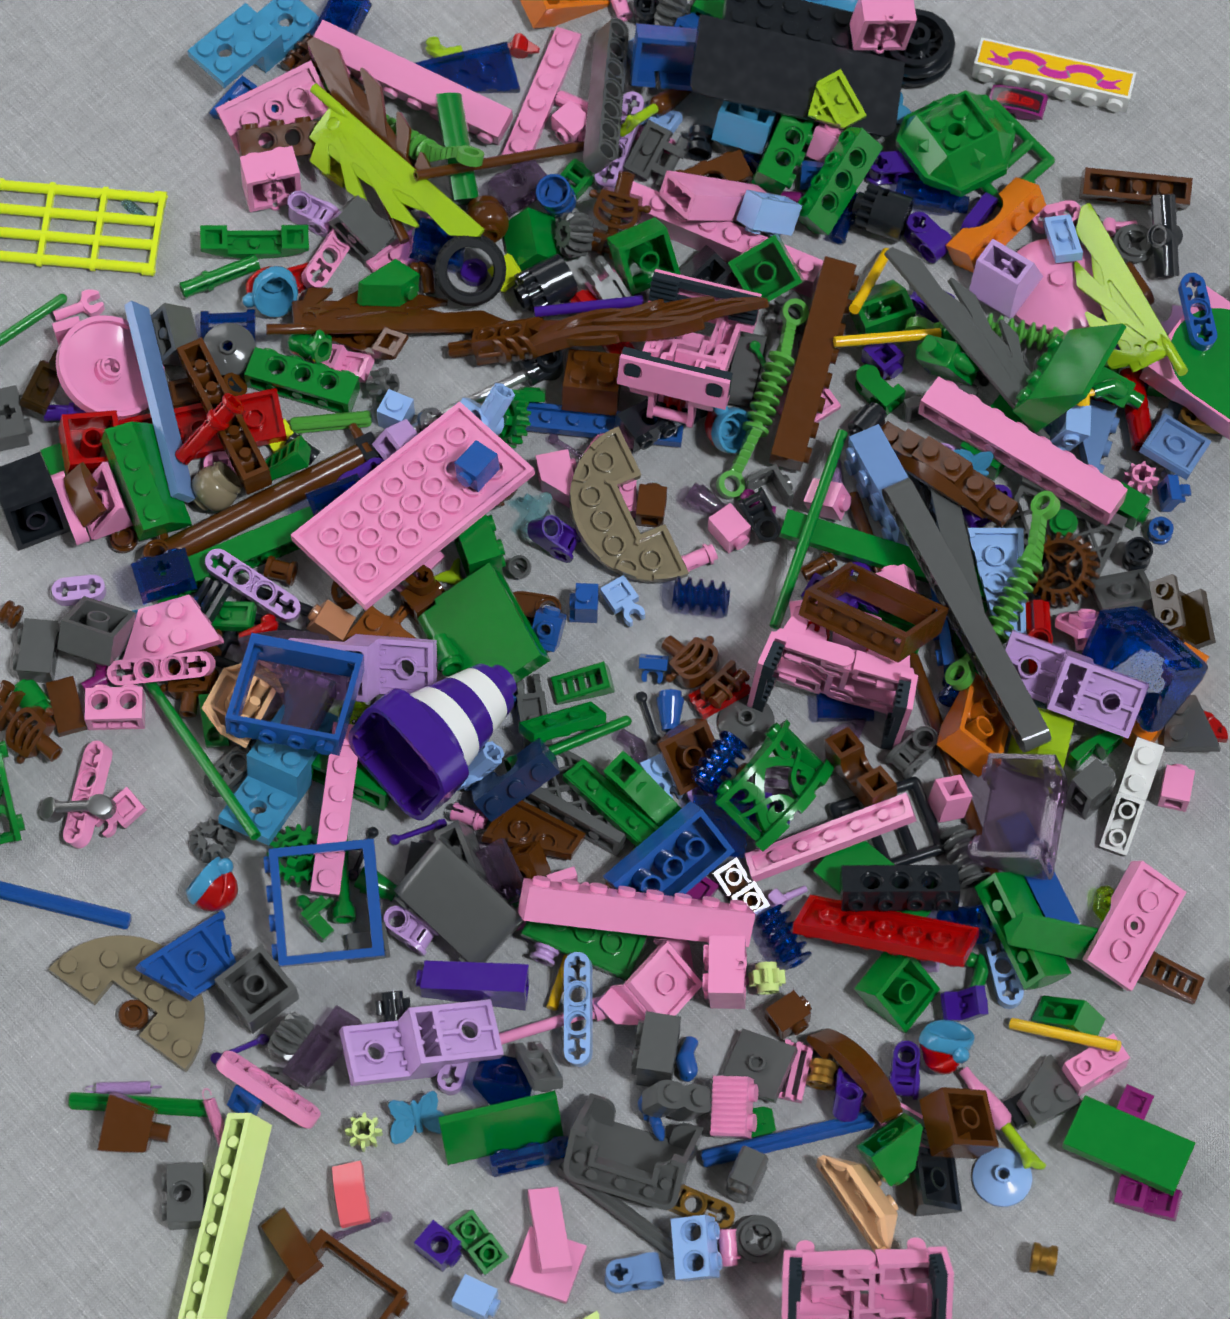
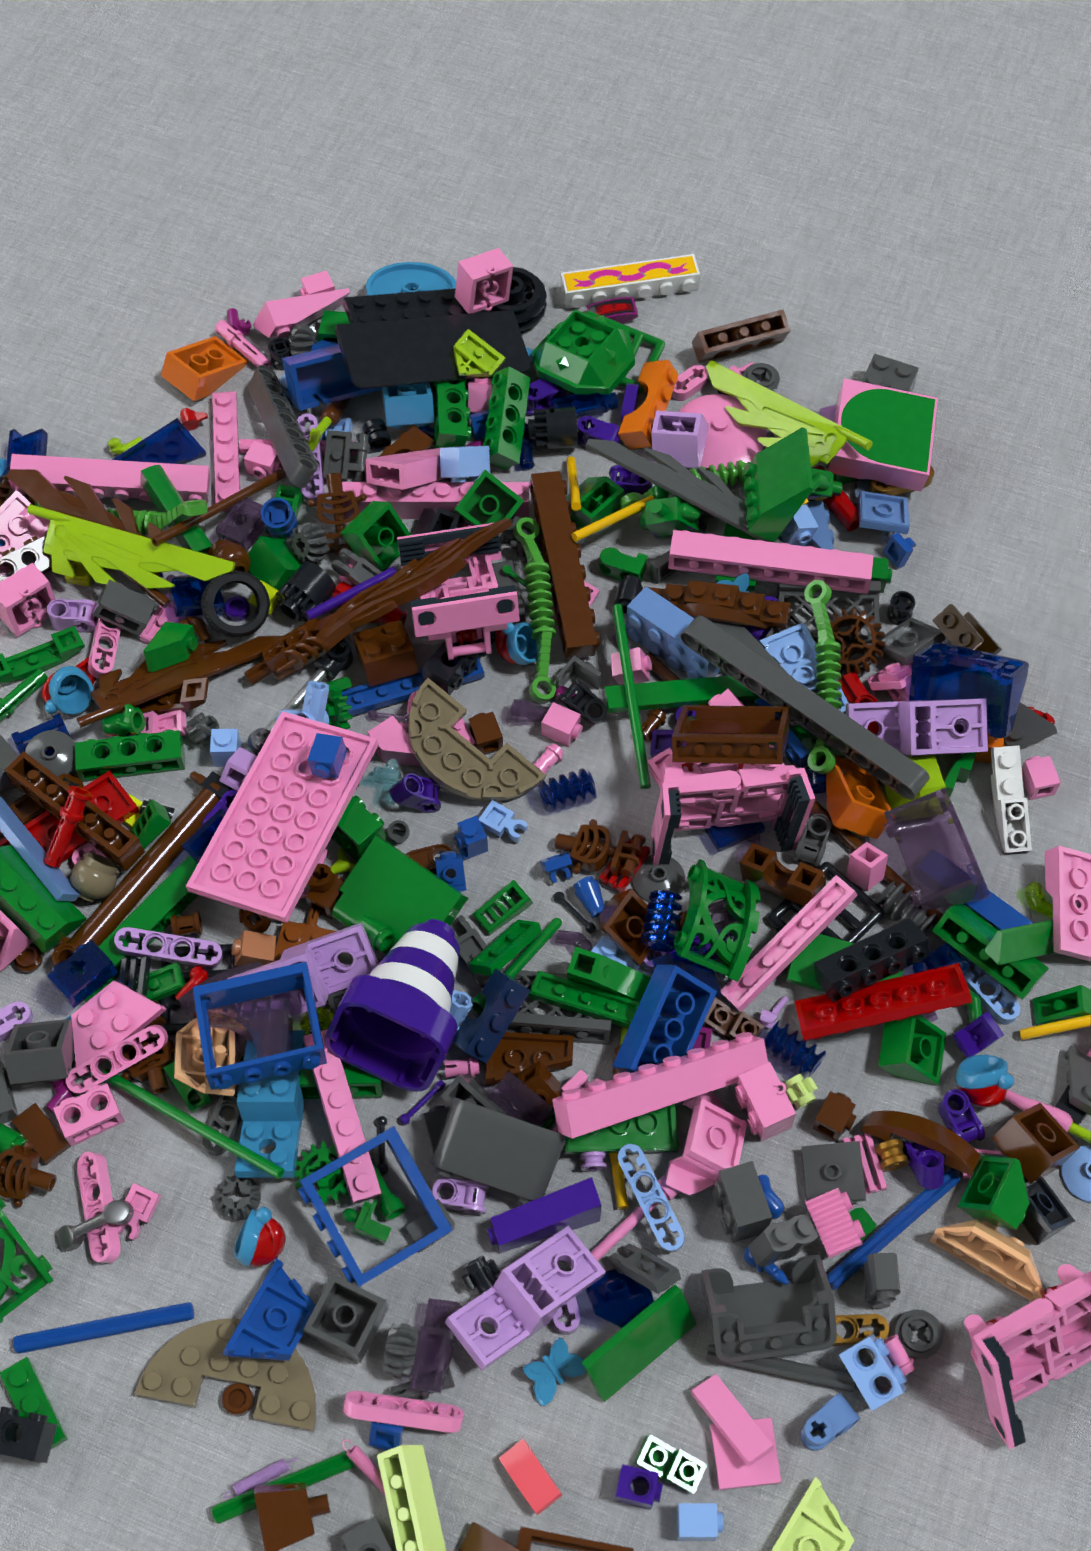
camera: 25 degrees left, 5 degrees down
dark purple hinge [211,1033,269,1065] -> none
bright green axle [290,410,372,433] -> none
clear purple hinge [332,1211,392,1241] -> none
yellowish green gear [345,1112,383,1152] -> none
green cone [354,866,397,902] -> none
clear blue hinge [489,1136,569,1177] -> none
dark purple brick [861,343,905,379] -> none
light blue plate [1043,214,1083,263] -> none
green plate [1050,509,1078,537] -> none
dark grey brick [1066,758,1117,820] -> none
bright pink gear [1123,461,1159,495] -> none
black piece [1147,194,1183,278] -> none
blue bush [1147,517,1174,545] -> none
blue beam [1178,273,1217,351] -> none

